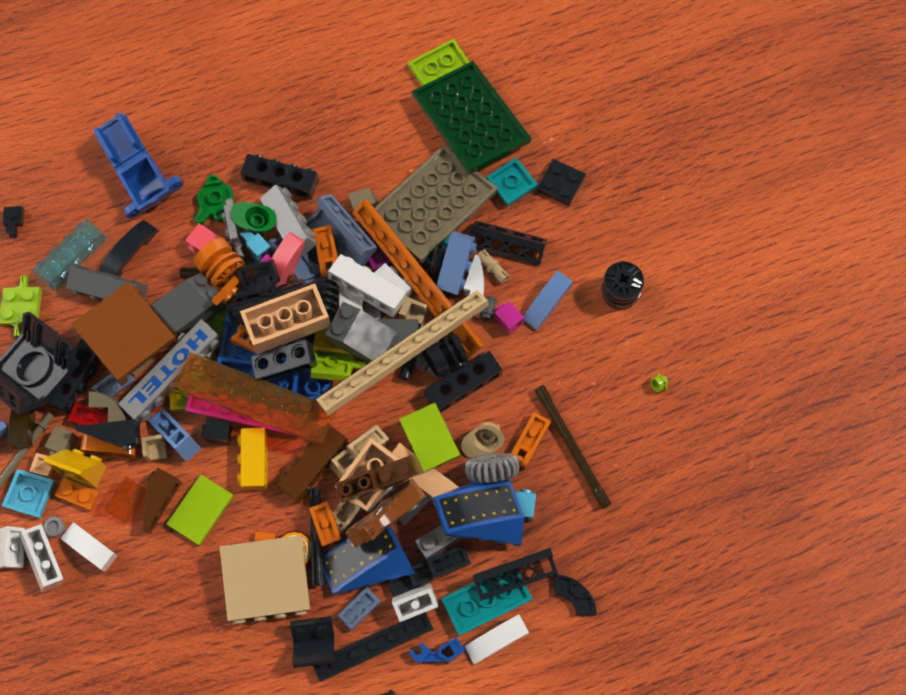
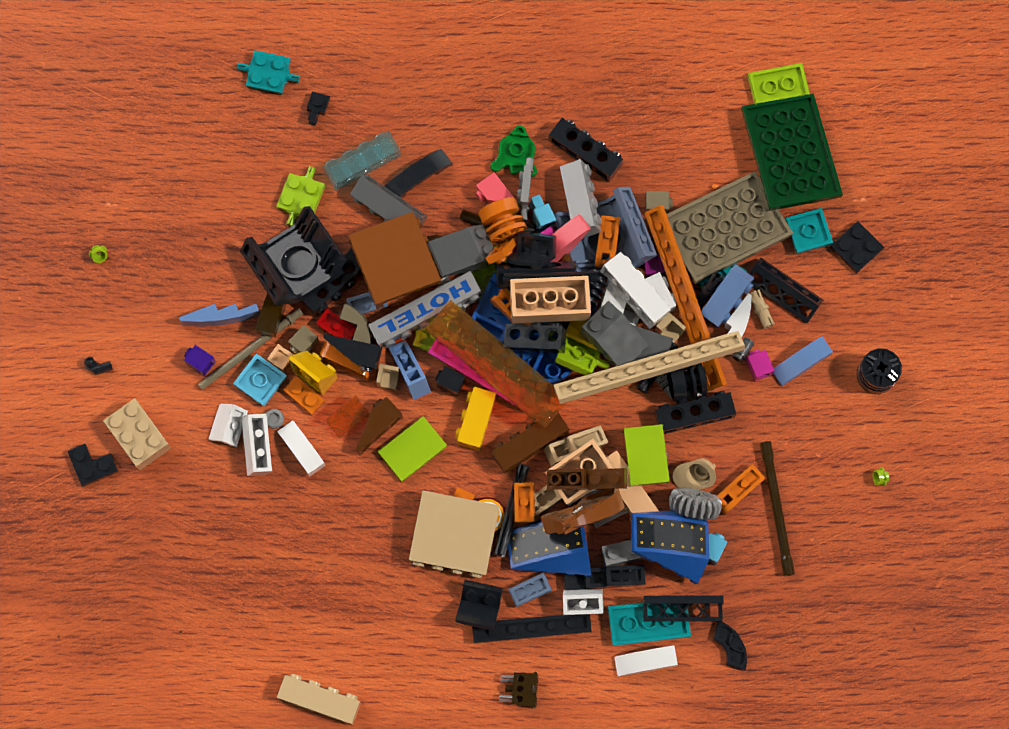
camera: 15 degrees right, 5 degrees up
blue piece [93,113,183,219] -> none
green piece [231,202,276,234] -> none
blue piece [409,637,465,664] -> none

